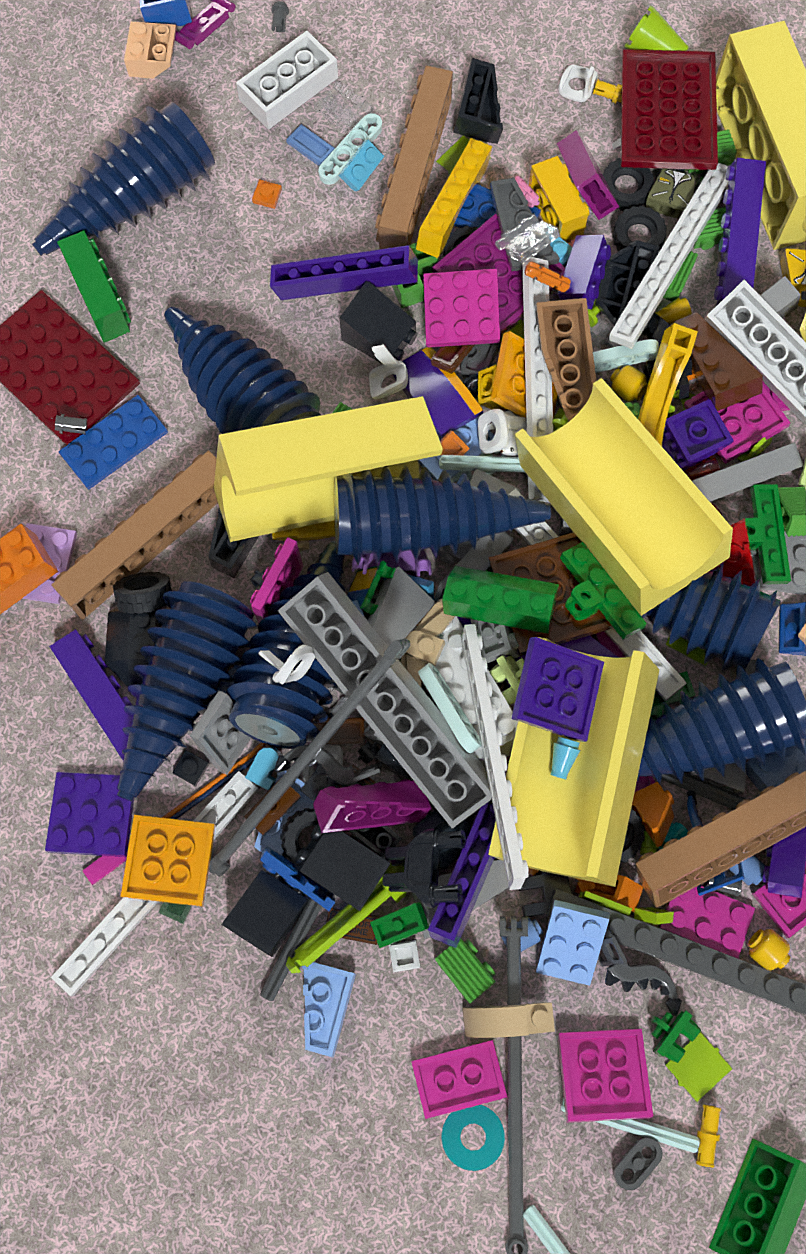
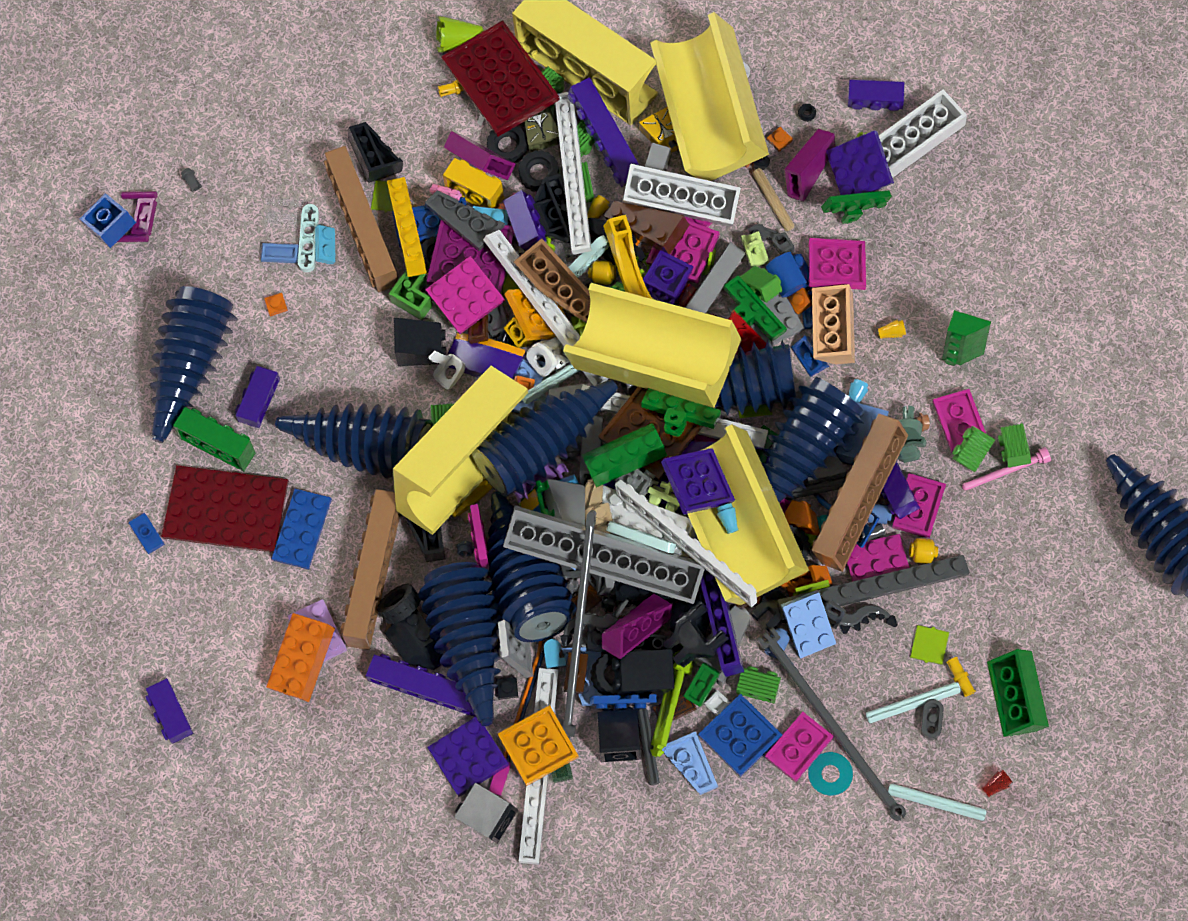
camera: 30 degrees left, 5 degrees down
dark grey pin [55,414,87,435] -> none
light nougat slope [124,21,176,79] -> none
white brick [236,31,338,130] -> none
white piece [259,645,315,684] -> none
dark purple brick [270,245,418,300] -> none
tan arch [462,1002,555,1038] -> none
clear plate [495,215,560,263] -> none
orange axle [525,261,571,293] -> none
dark pink plate [557,1029,653,1123] -> none
white piece [558,65,598,102] -> none
lime tile [634,906,674,924] -> none
green hips [651,1010,701,1063] -> none
none -> dark purple brick [235,366,280,428]
none -> slope [455,783,518,844]
none -> blue plate [698,694,783,777]

